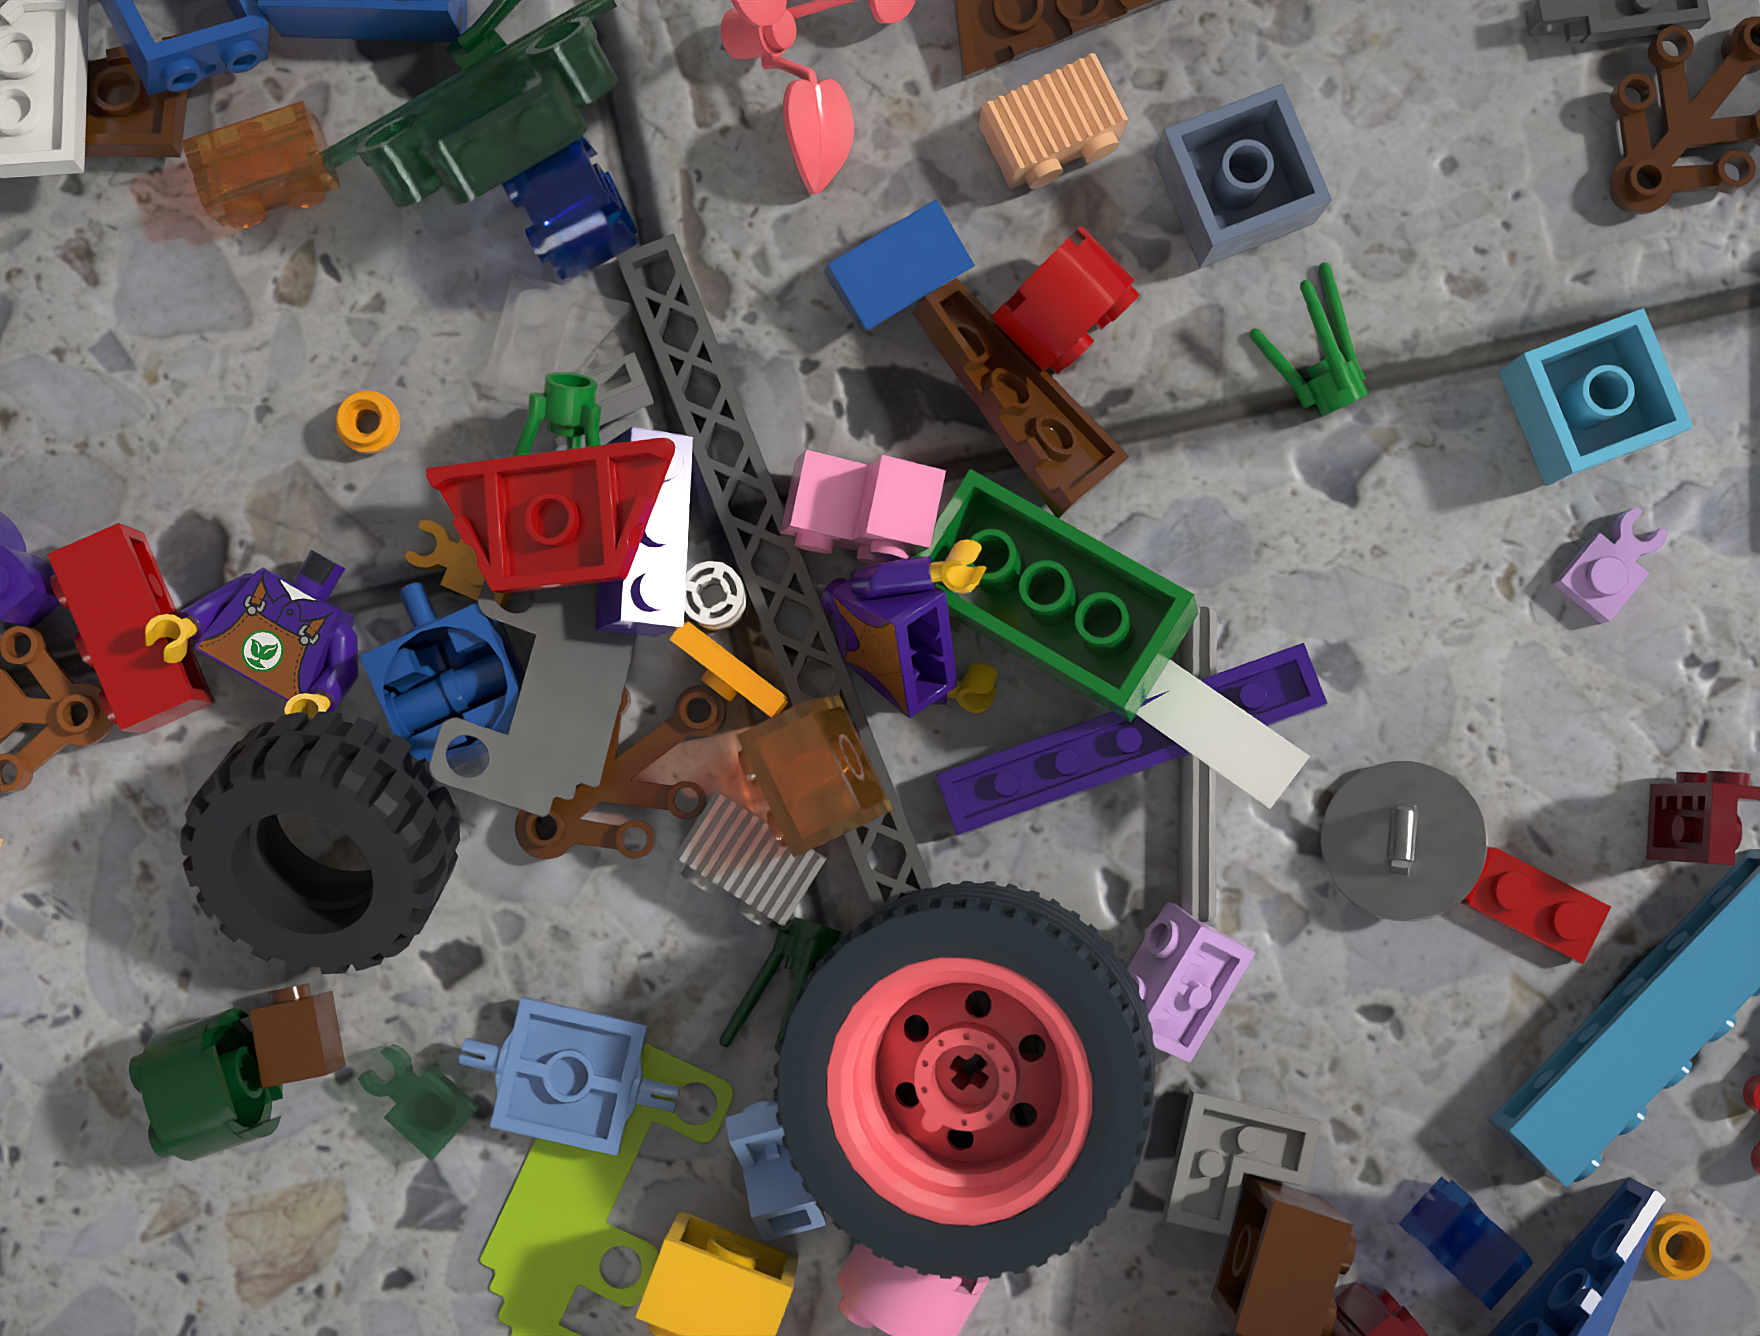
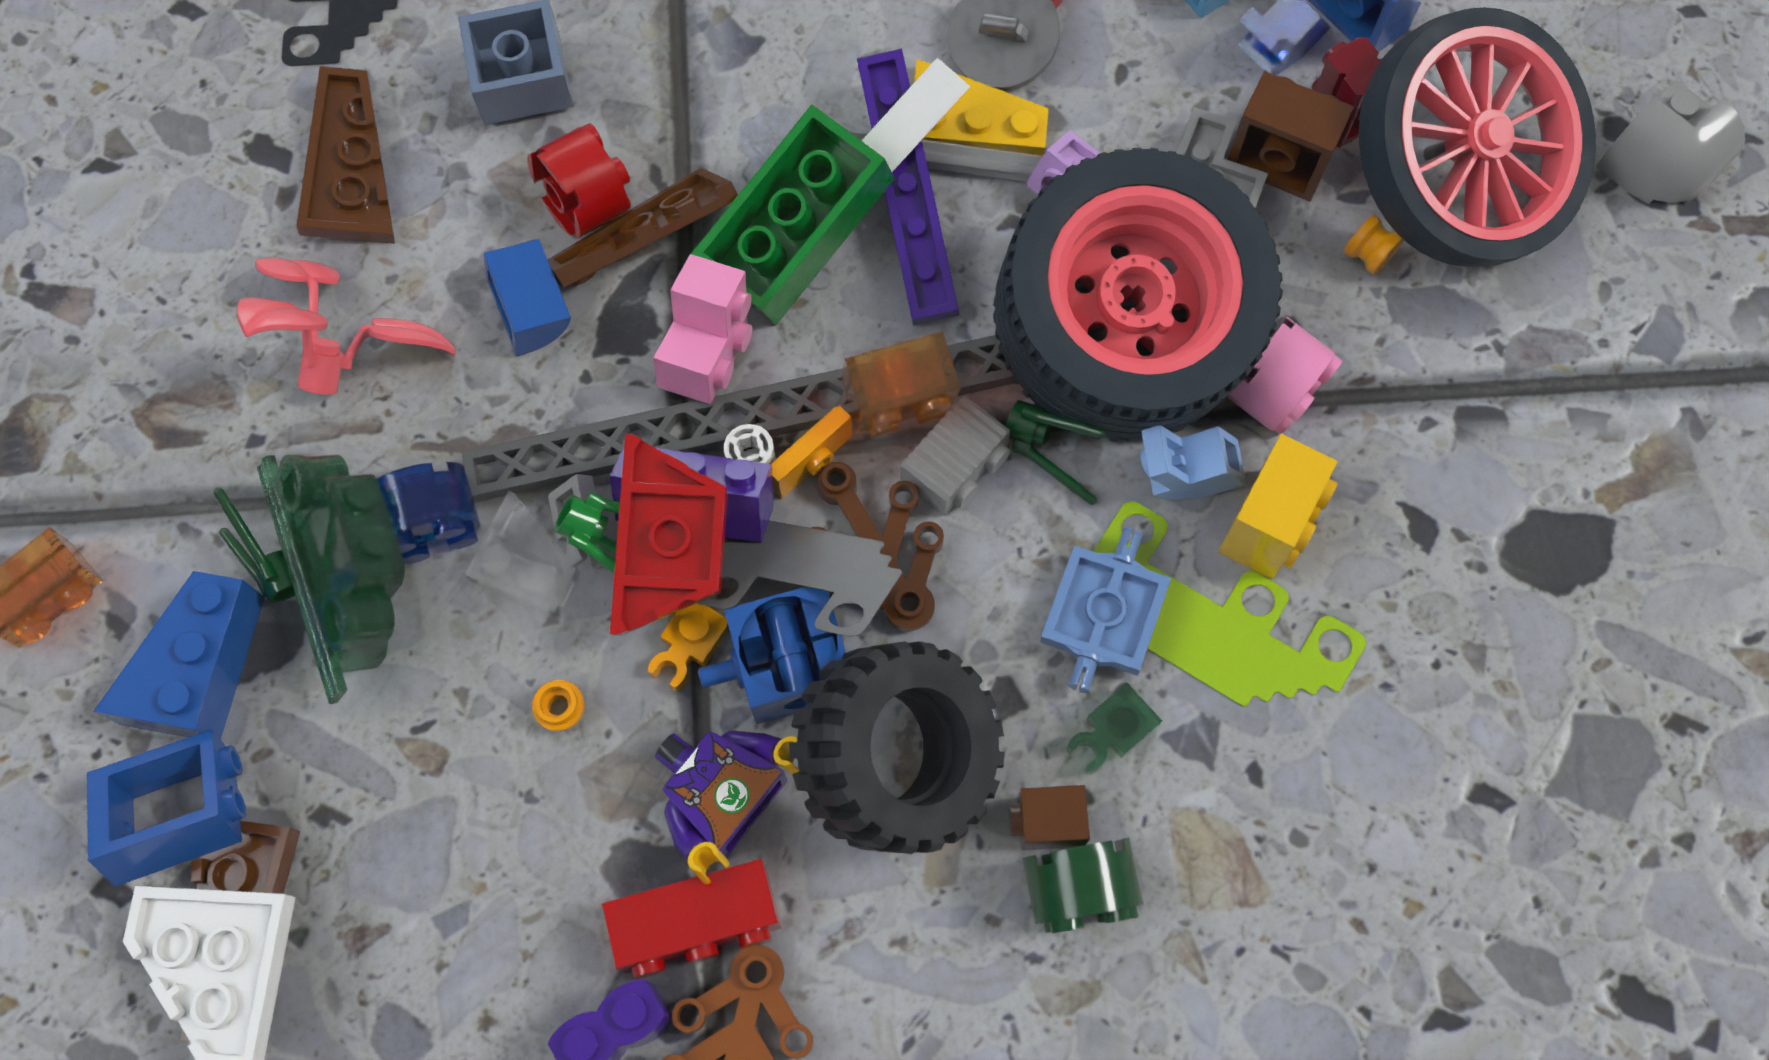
camera: 80 degrees left, 15 degrees down
clear orange brick [181,100,341,228] -> none
dark purple torso [821,539,998,719] -> none
light nougat brick [979,53,1128,189] -> none
green plant [1249,262,1369,417] -> none
none -> yellow wing [914,59,1049,156]

